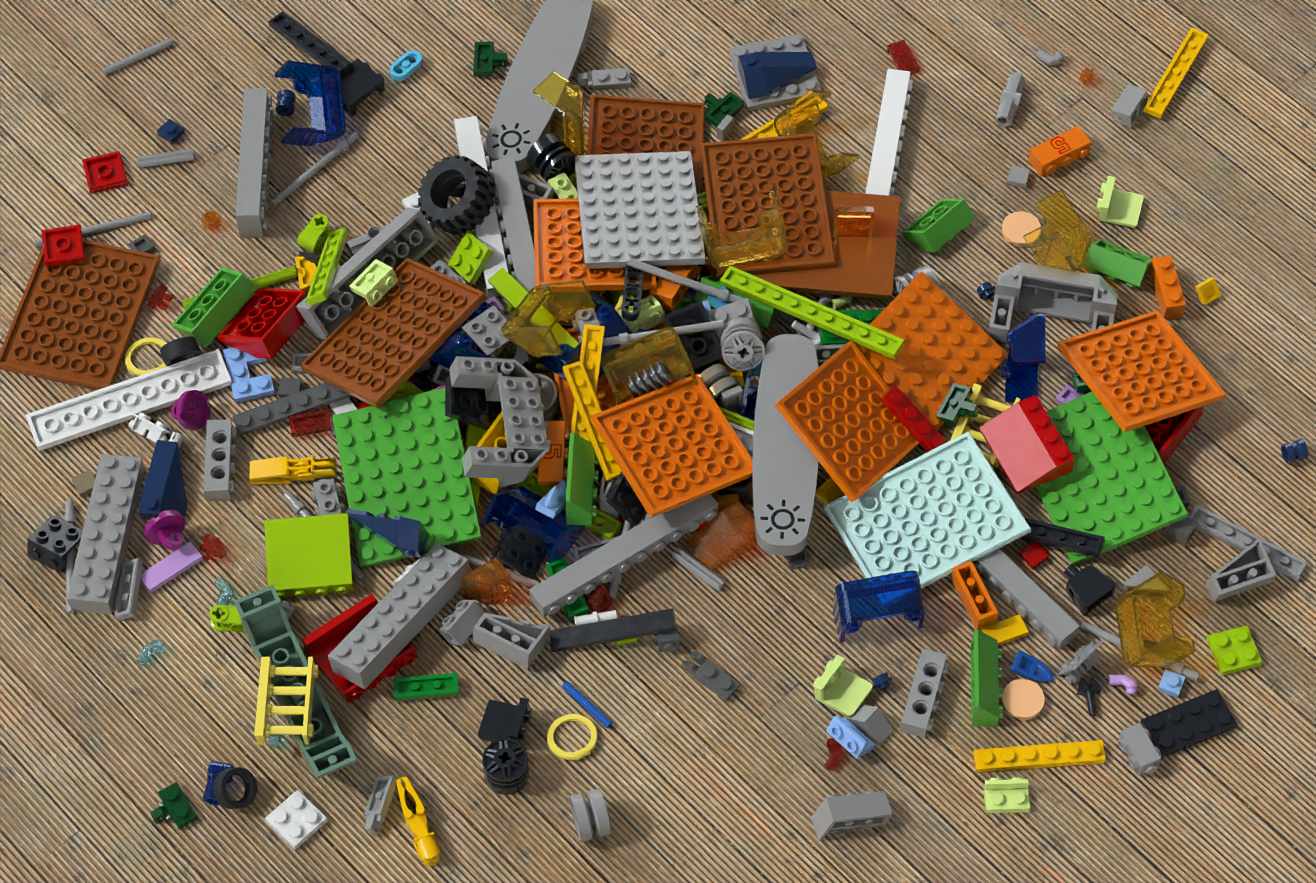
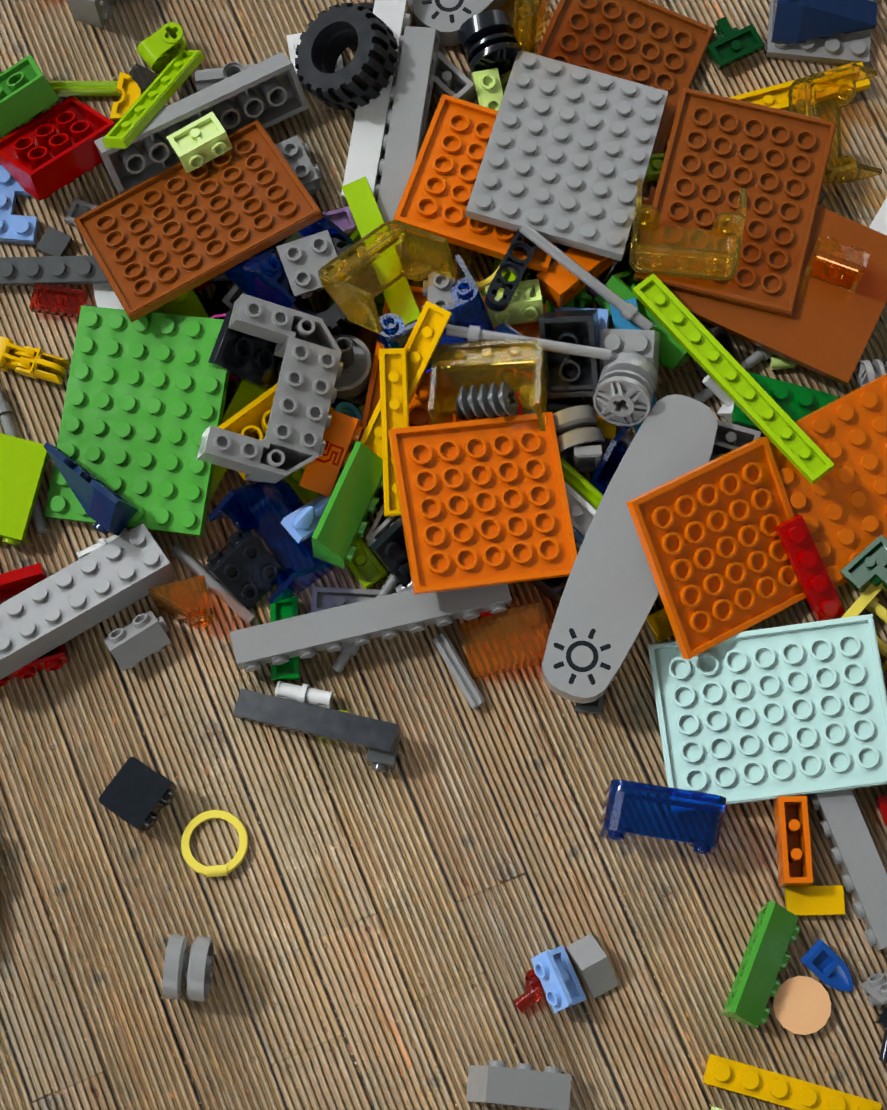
camera: 20 degrees right, 15 degrees up
light grey brick [311,478,345,516] -> none
green plate [393,673,459,701] -> none
lime plate [448,231,494,285] -> none
light grey wedge [473,613,550,669] -> none
black wheel [482,738,529,795] -> none
blue bar [562,681,613,728] -> none
clear red tile [585,586,614,613] -> none
dark grey hinge [682,651,740,702] -> none
pearl gold bracket [711,491,739,514] -> none
light grey tile [717,115,733,141] -> none
yellowish green bracket [813,655,873,717] -> none
dark blue plate [872,672,892,690] -> none
light grey brick [900,648,949,738] -> none

